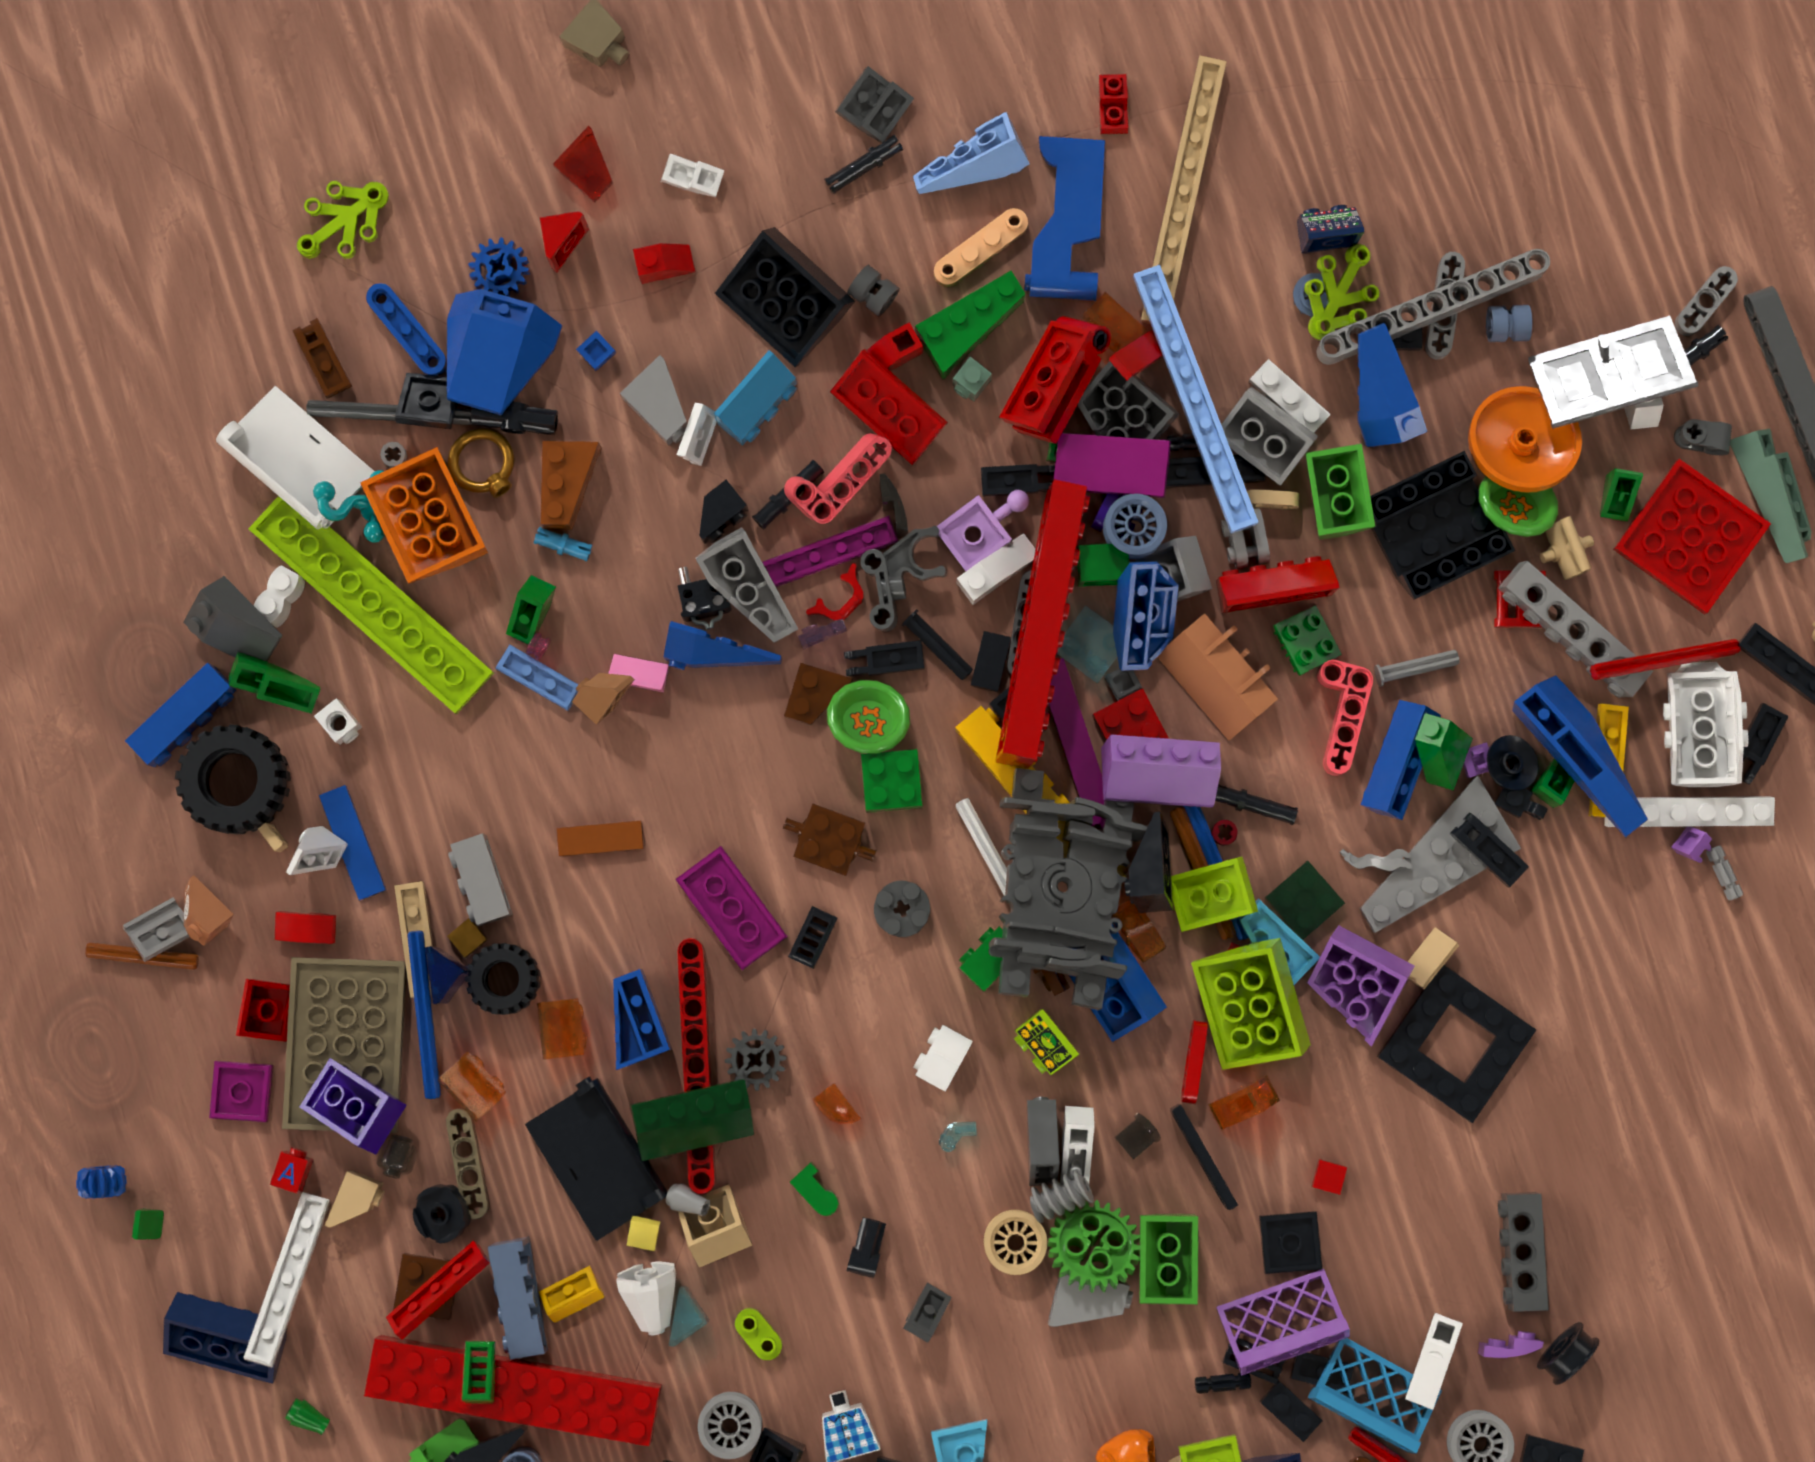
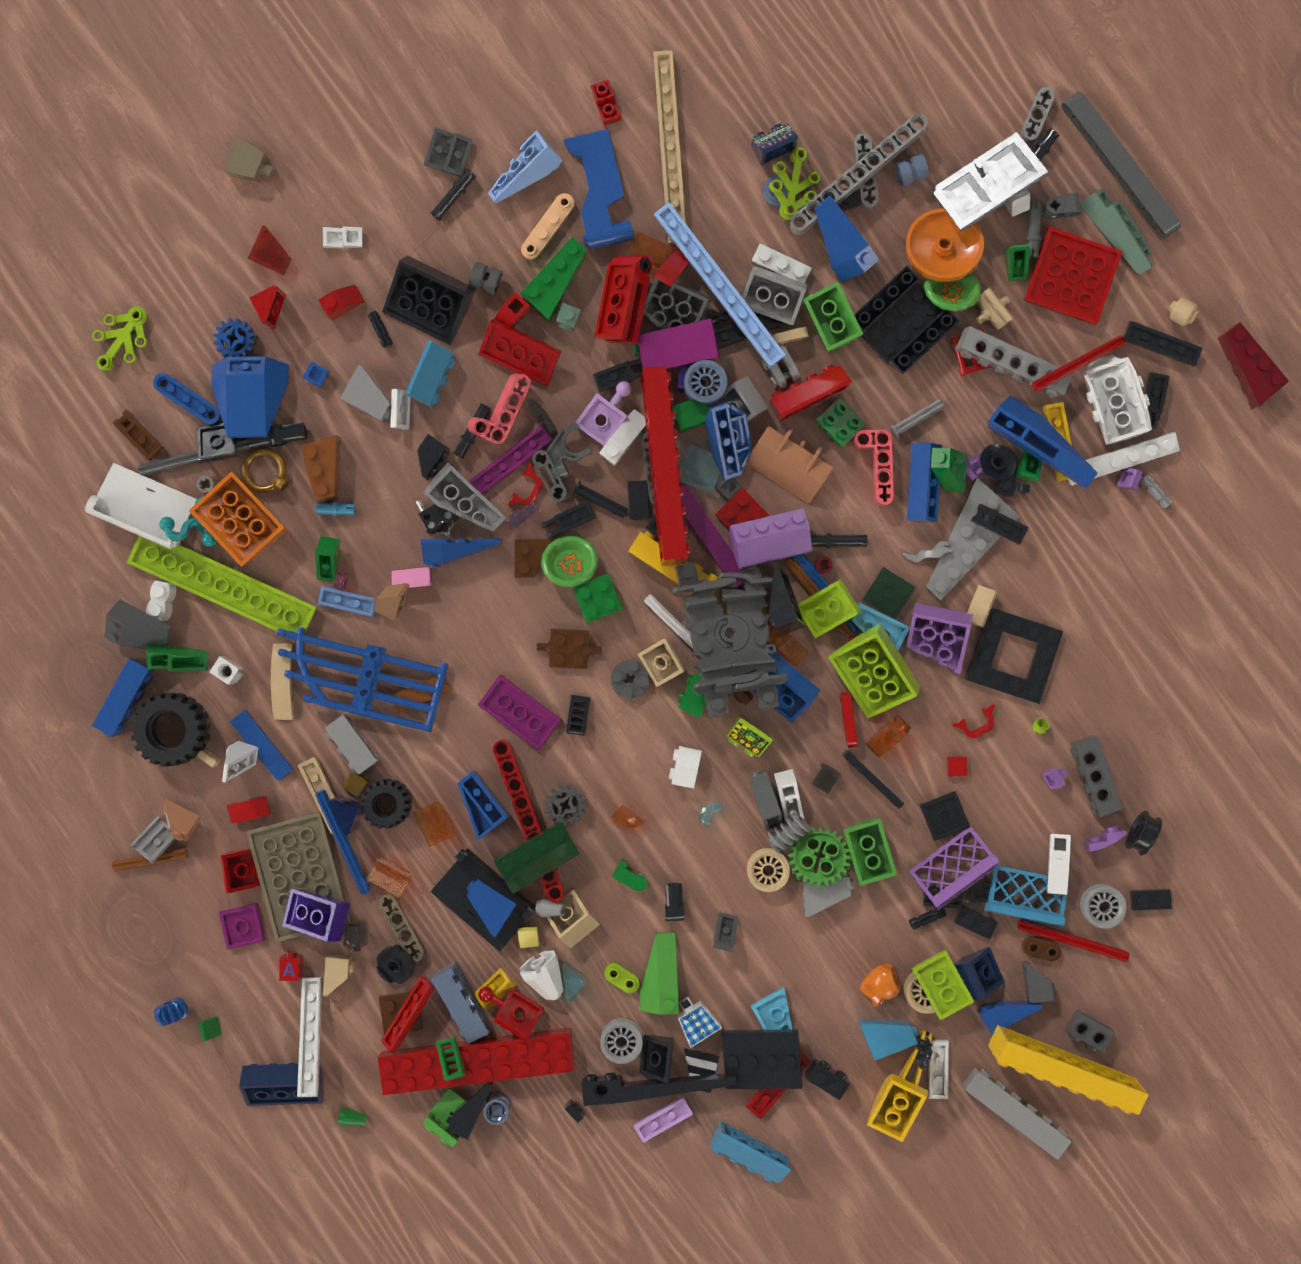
camera: 15 degrees left, 5 degrees up
none -> tan slope [271,643,294,720]
none -> blue piece [277,627,448,733]
none -> black axle [368,311,392,348]
none -> blue slope [466,879,516,937]
none -> red plate [478,986,544,1041]
none -> tan slope [638,637,686,687]
none -> bright green wedge [640,932,679,1015]
none -> red helmet [951,704,995,738]
none -> dark grey pin [1026,200,1043,260]
none -> lime hinge [1032,718,1050,735]
none -> medium lavender tile [1041,768,1068,790]

